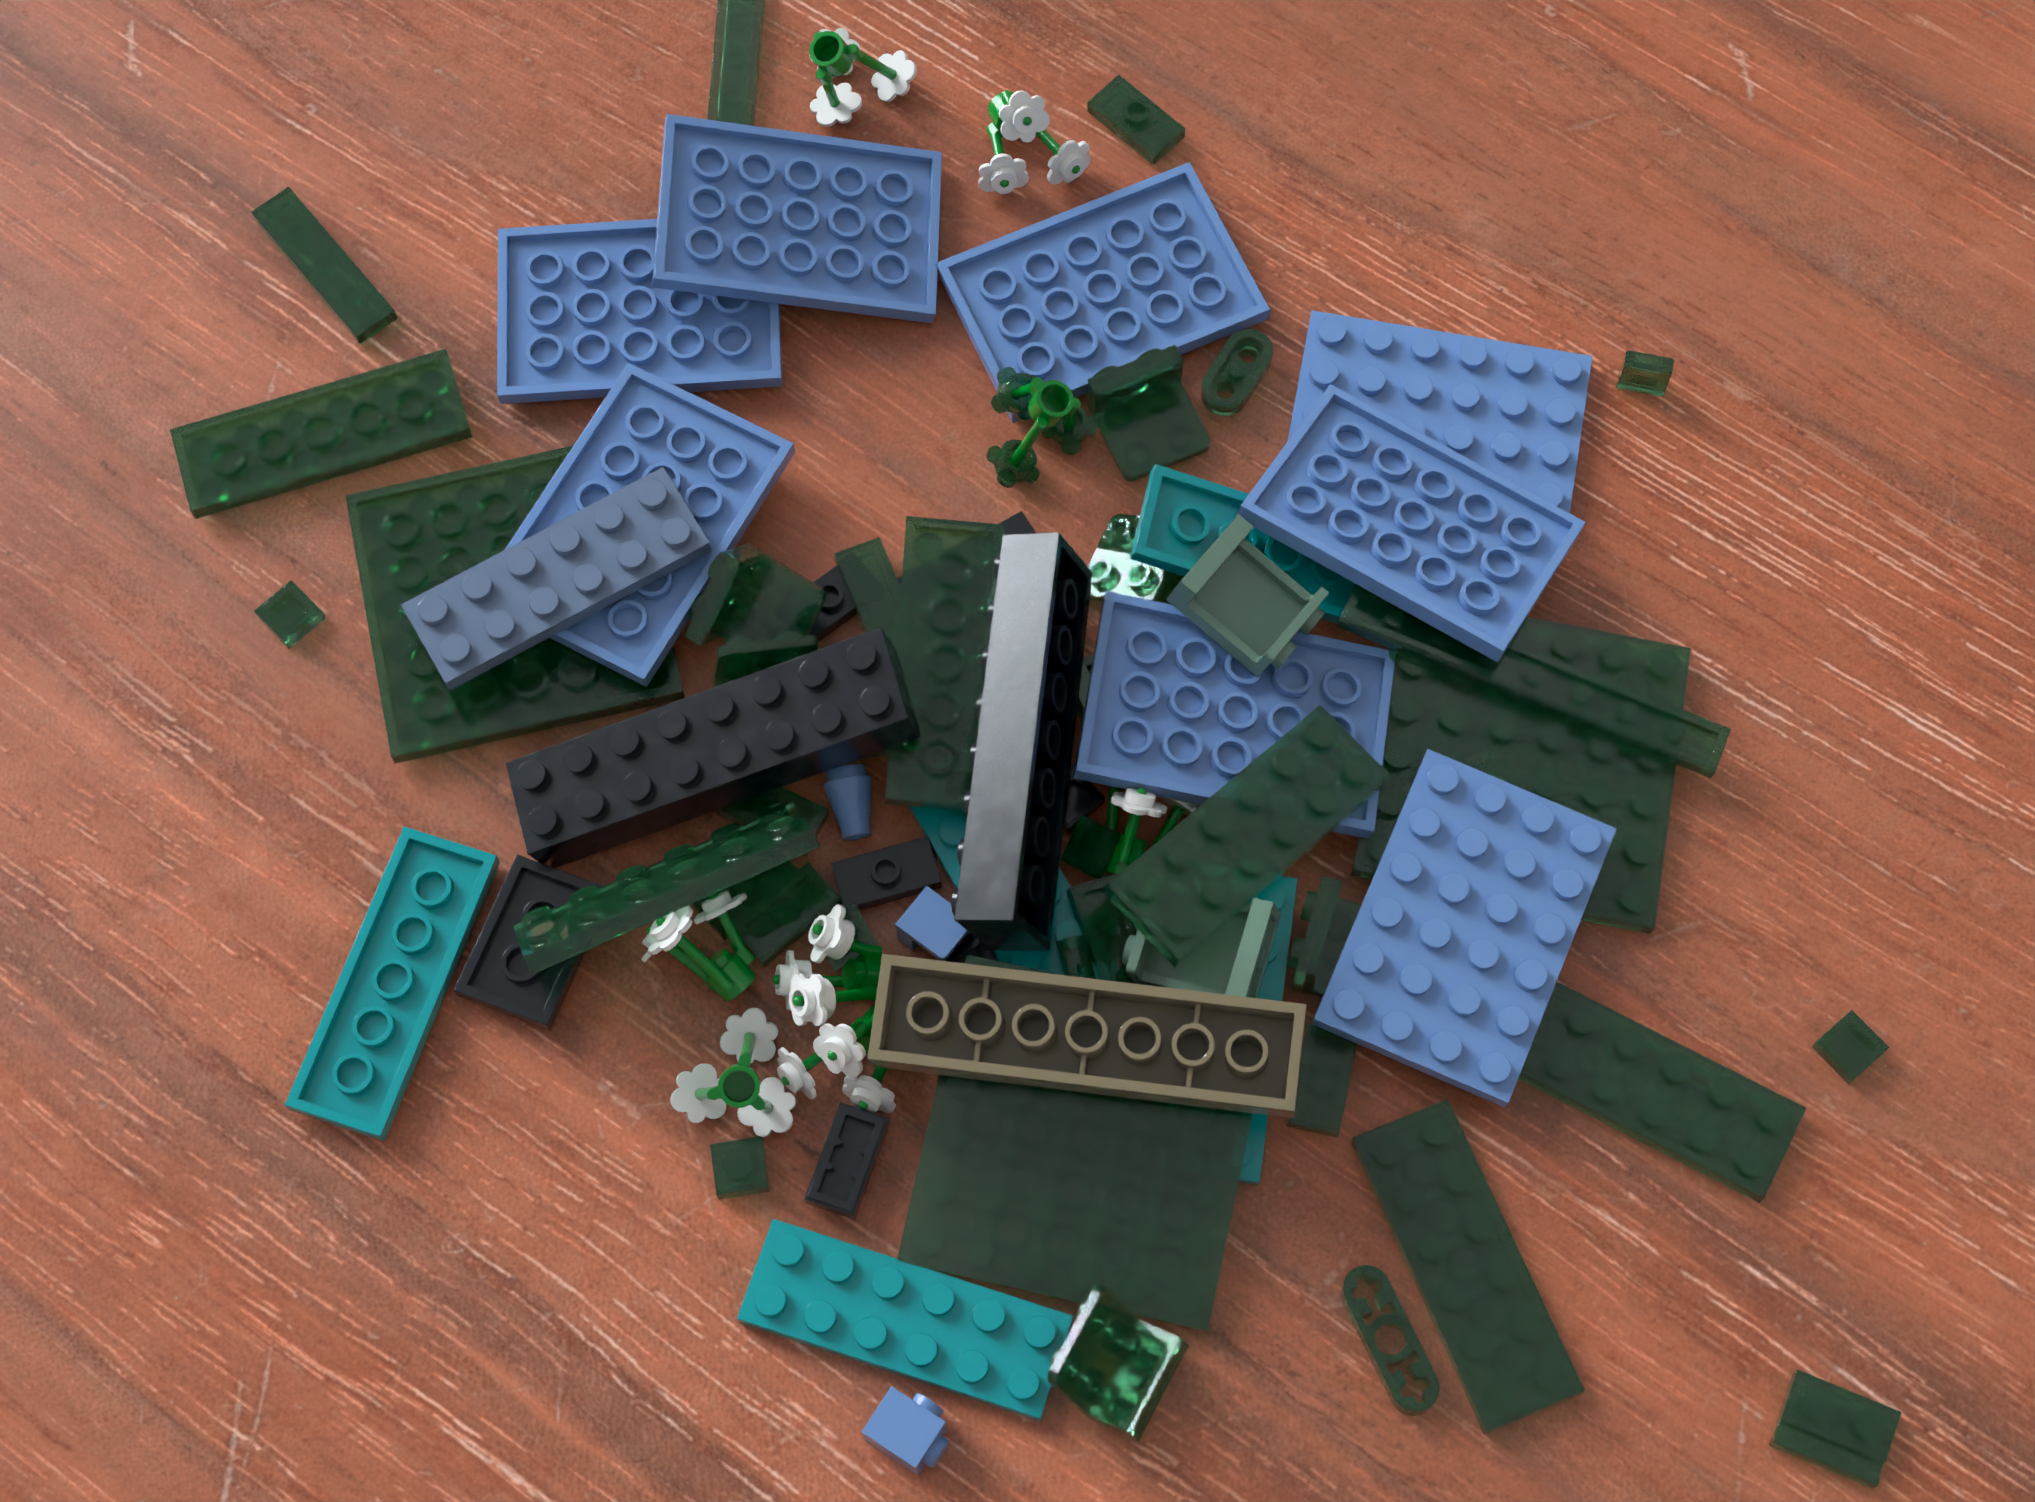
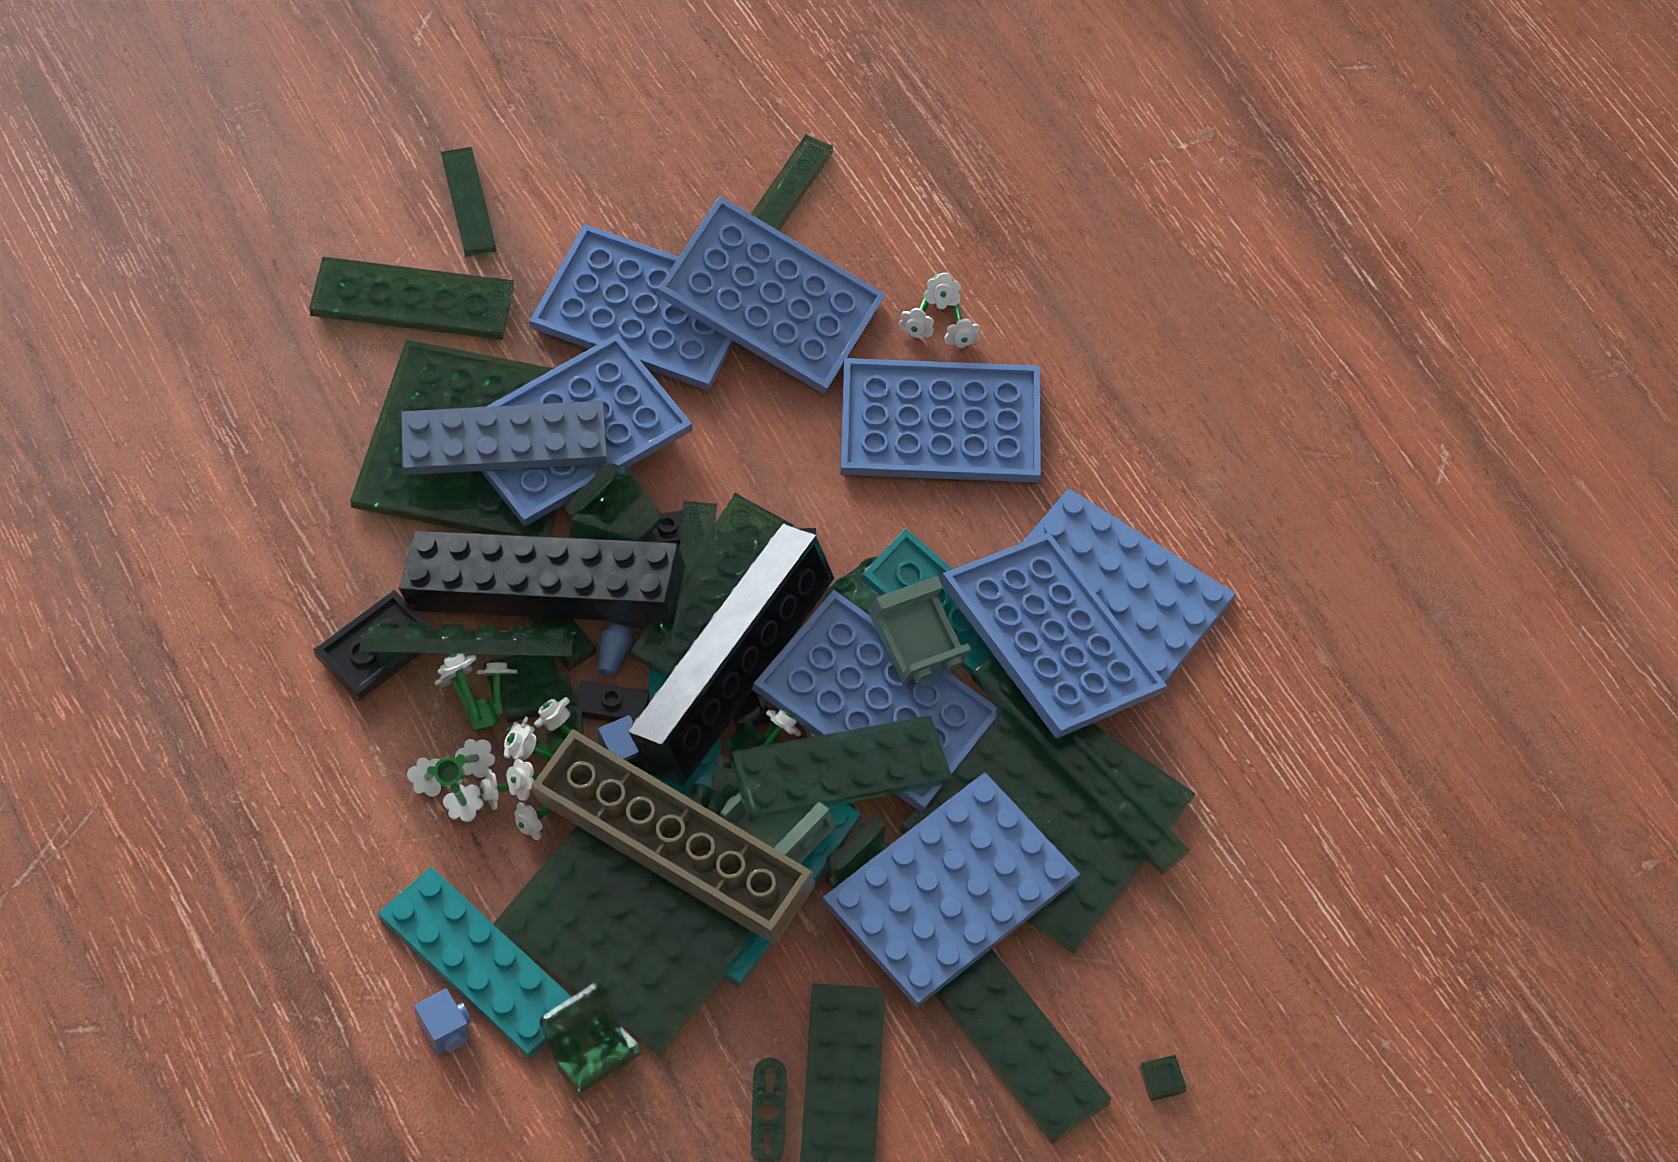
camera: 20 degrees right, 10 degrees down
clear green tile [254,580,326,649] -> none
teal plate [285,826,500,1142] -> none
clear green plate [710,1136,770,1200] -> none
black plate [804,1102,890,1220] -> none
plant [809,28,917,127] -> none
clear green plant [986,367,1098,488] -> none
clear green plate [1087,75,1185,165] -> none
clear green bracket [1087,345,1210,481] -> none
clear green plate [1201,329,1273,416] -> none
clear green plate [1287,1024,1357,1138] -> none
clear green tile [1616,350,1674,397] -> none

